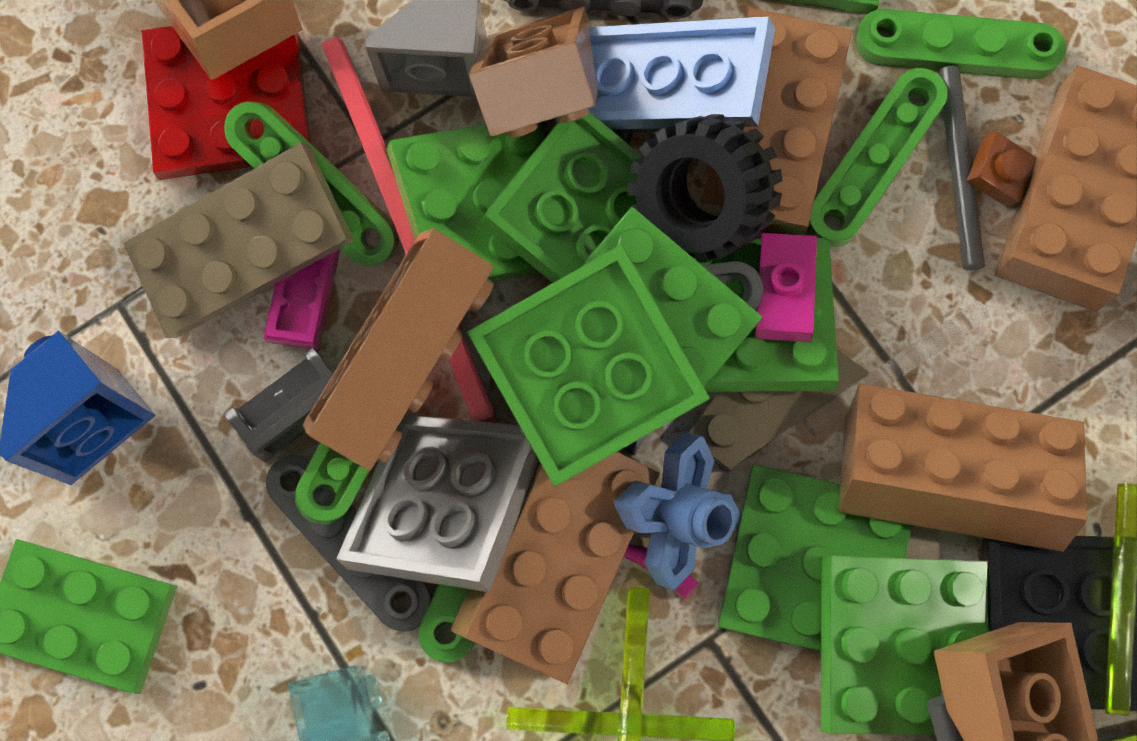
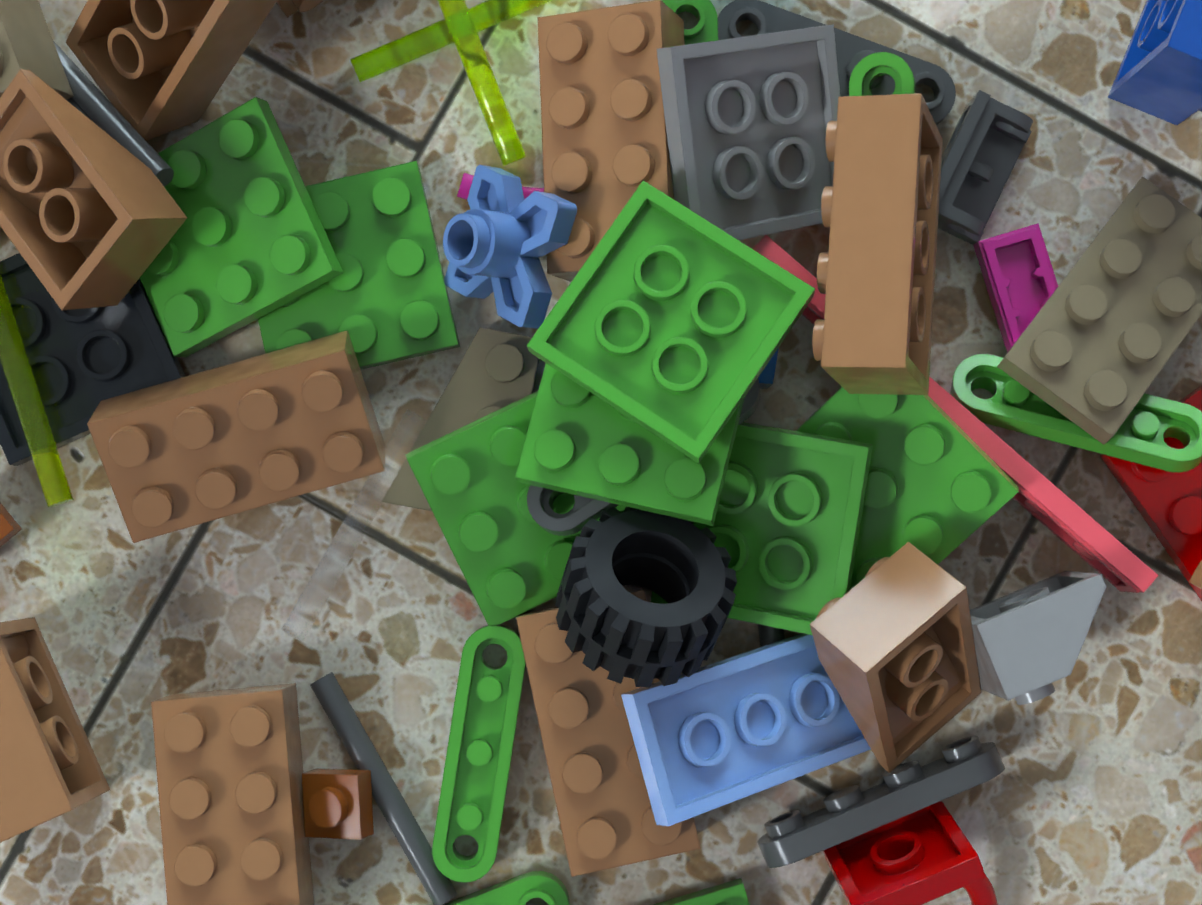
camera: 150 degrees right, 10 degrees up
dark pink plate [755,233,817,342] -> none

